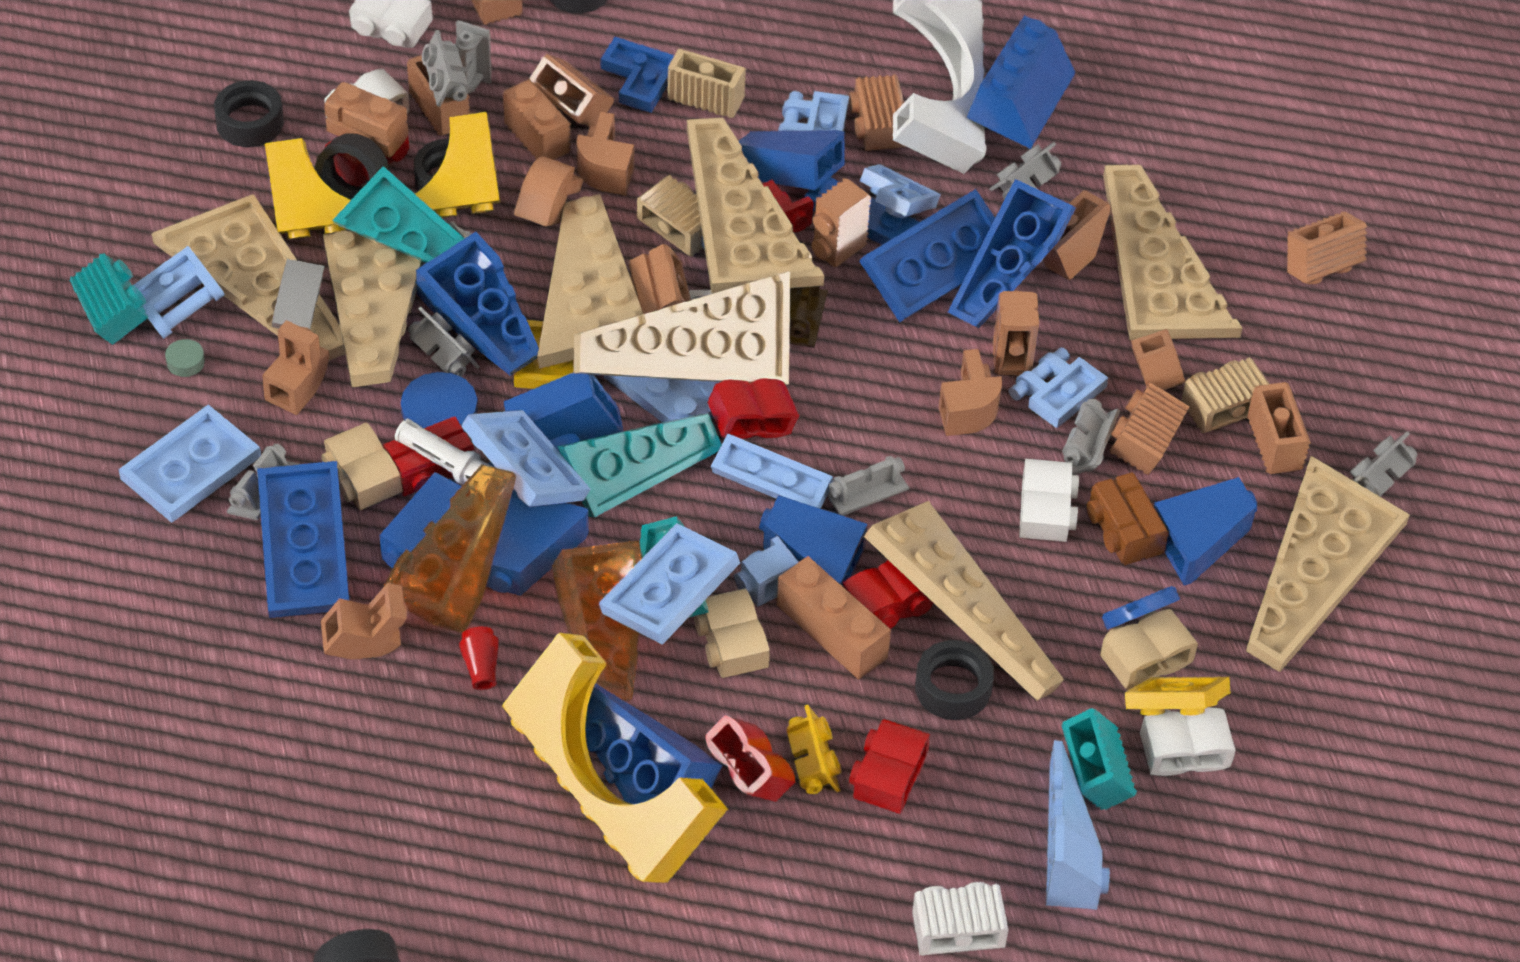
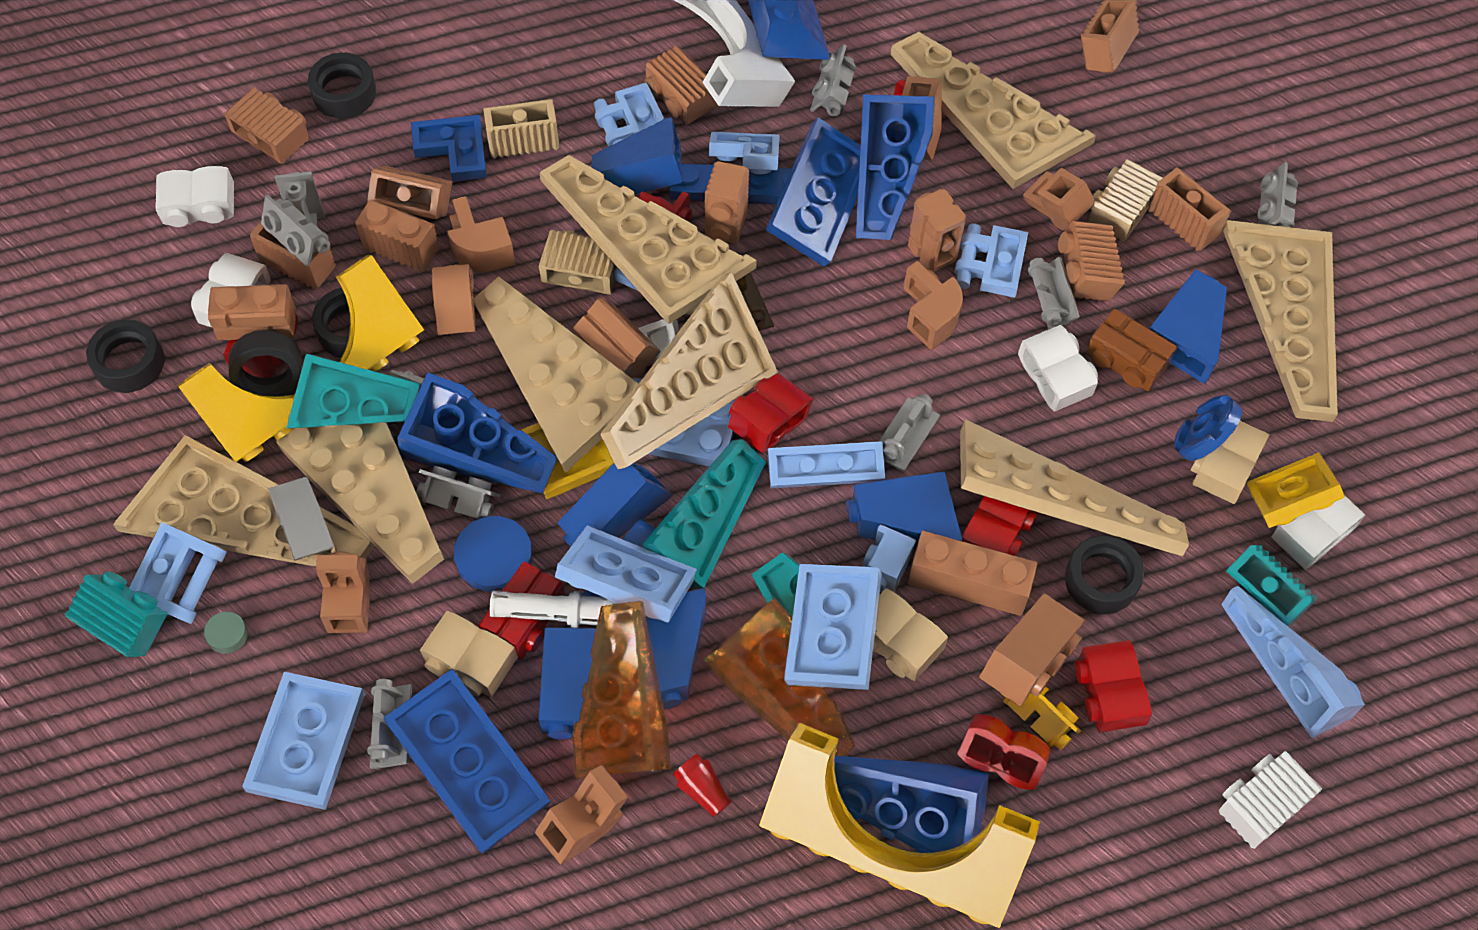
camera: 30 degrees left, 10 degrees up
none -> nougat brick [979,593,1085,706]

